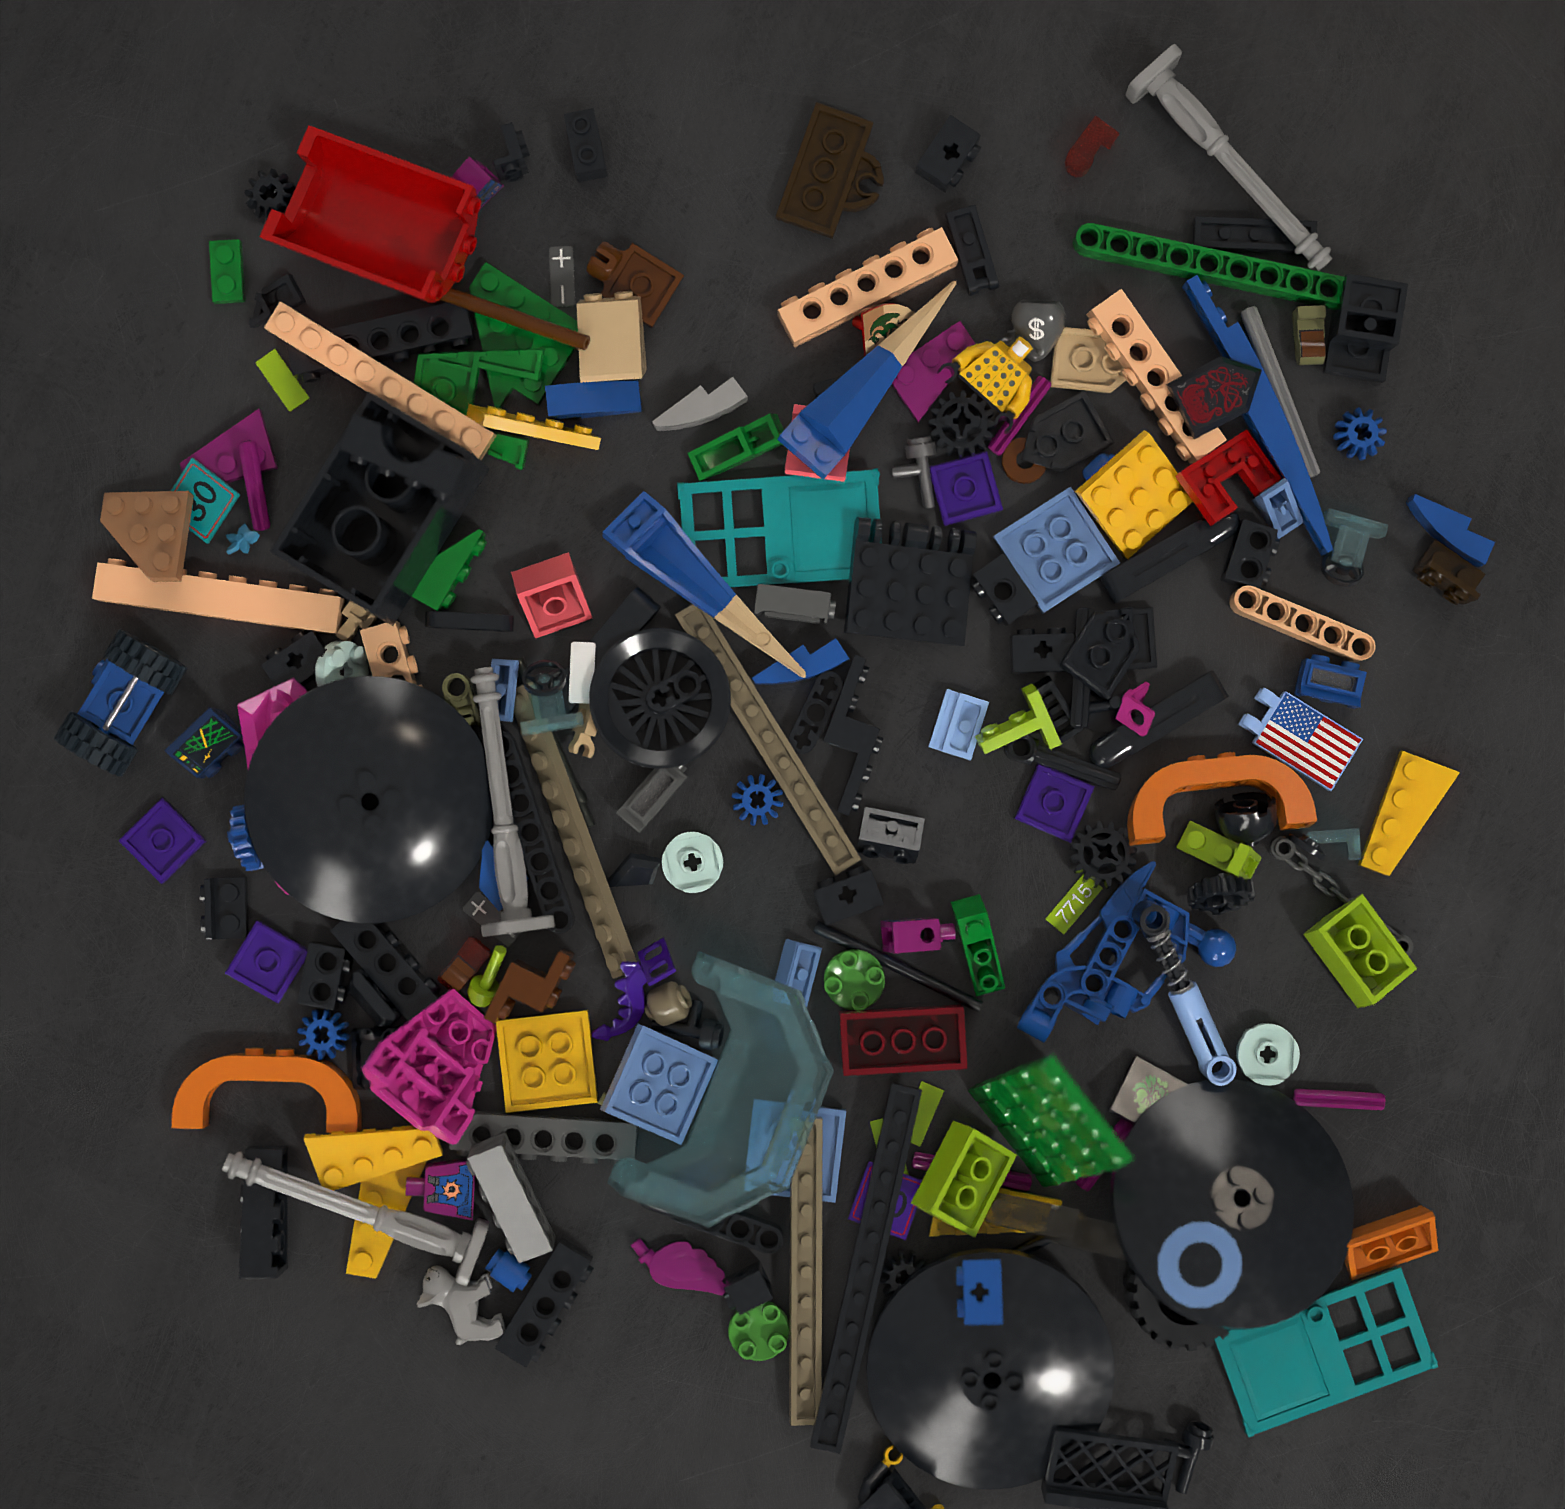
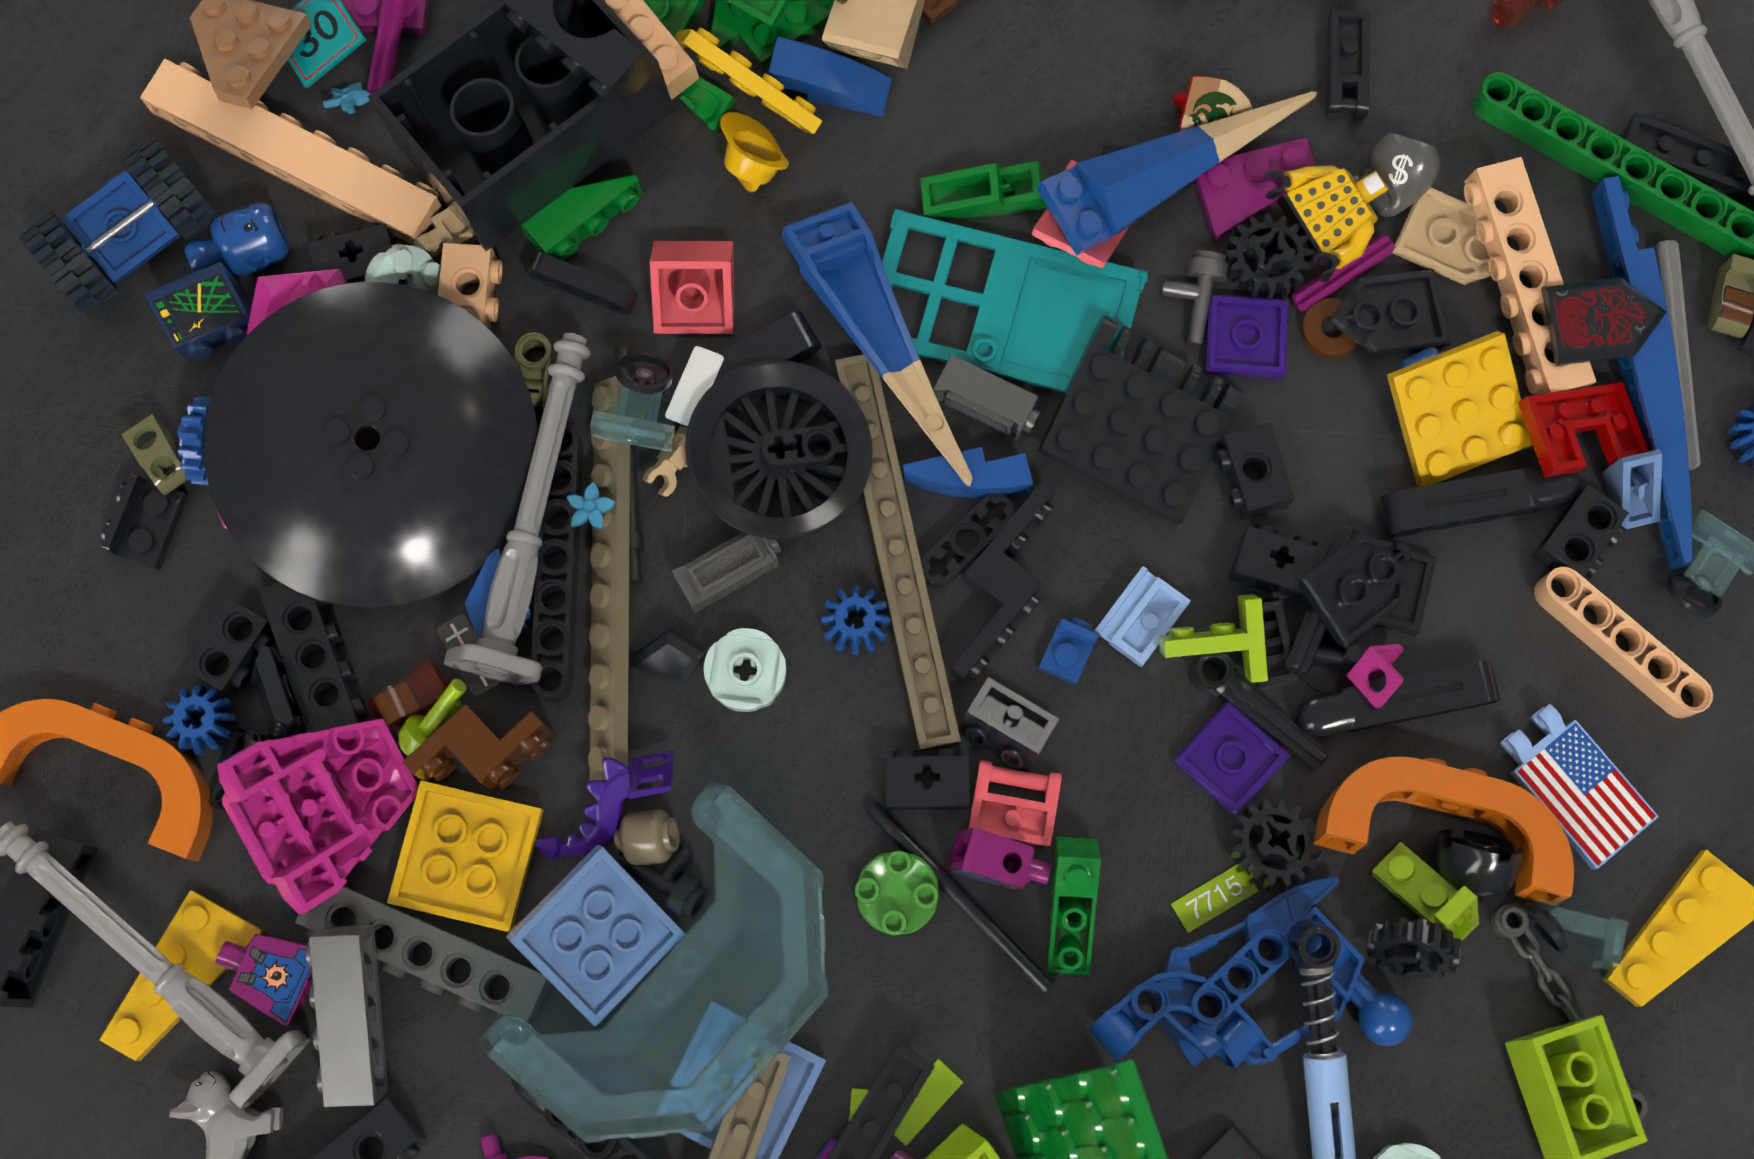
camera: 20 degrees right, 10 degrees down
dark purple tile [118,798,207,884] -> none
dark purple tile [225,919,308,1004] -> none
yellow wing [304,1125,443,1191] -> none
blue brick [485,1248,532,1292] -> none
medium blue slope [491,659,519,722] -> none
light grey slope [652,377,748,431] -> none
medium blue slope [771,939,822,1007] -> none
light nougat brick [778,227,958,348] -> none
dark red brick [839,1004,967,1076] -> none
medium blue plate [993,487,1120,614] -> none
blue window [1294,654,1367,709] -> none
none -> olive leg [121,414,188,495]
none -> blue piece [184,202,289,276]
none -> dark azure plant [566,482,616,530]
none -> yellow piece [720,112,789,192]
none -> coral plate [968,759,1062,848]
none -> blue bracket [1038,617,1098,686]

